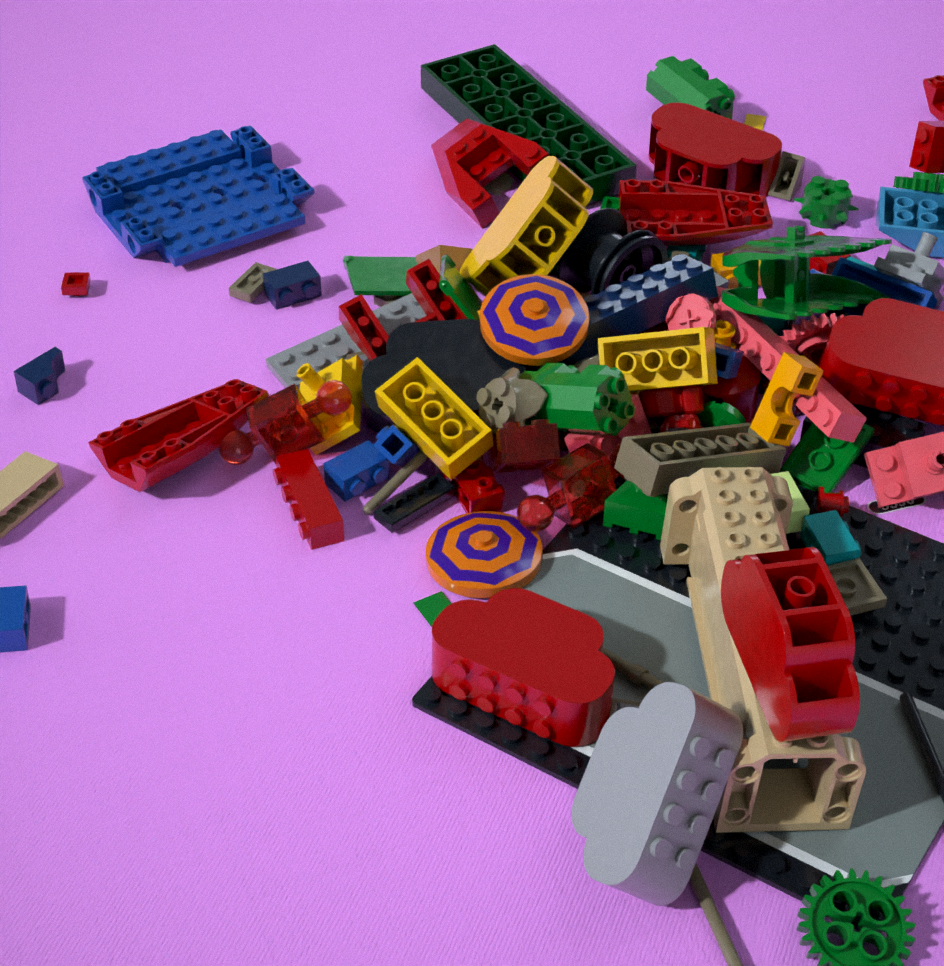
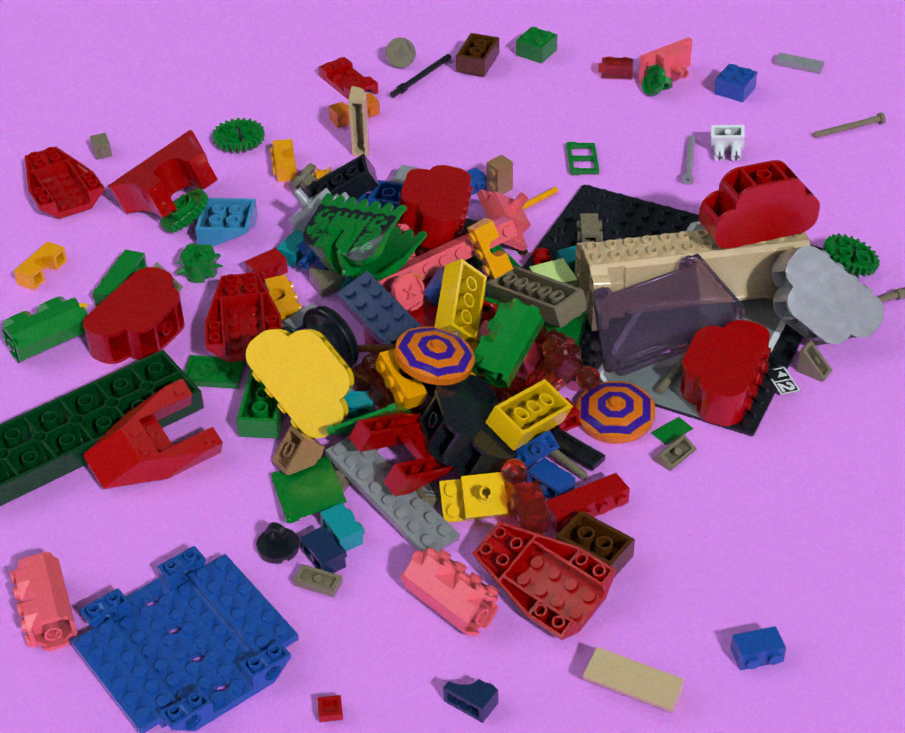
camera: 95 degrees left, 0 degrees up
dark tan brick [477,367,548,450] -> none
none -> coral brick [10,552,78,651]
none -> light orange arch [14,241,67,290]
none -> green brick [93,249,147,307]
none -> black tile [256,522,299,564]
none -> teal brick [320,503,365,551]
none -> coral brick [401,547,499,636]
none -> reddish brown brick [556,510,635,577]
none -> dark tan brick [577,213,603,242]
none -> clear purple windscreen [593,253,746,376]
none -> dark tan slope [653,434,696,471]
none -> sticker [767,367,801,395]
none -> dark tan slope [796,340,832,382]

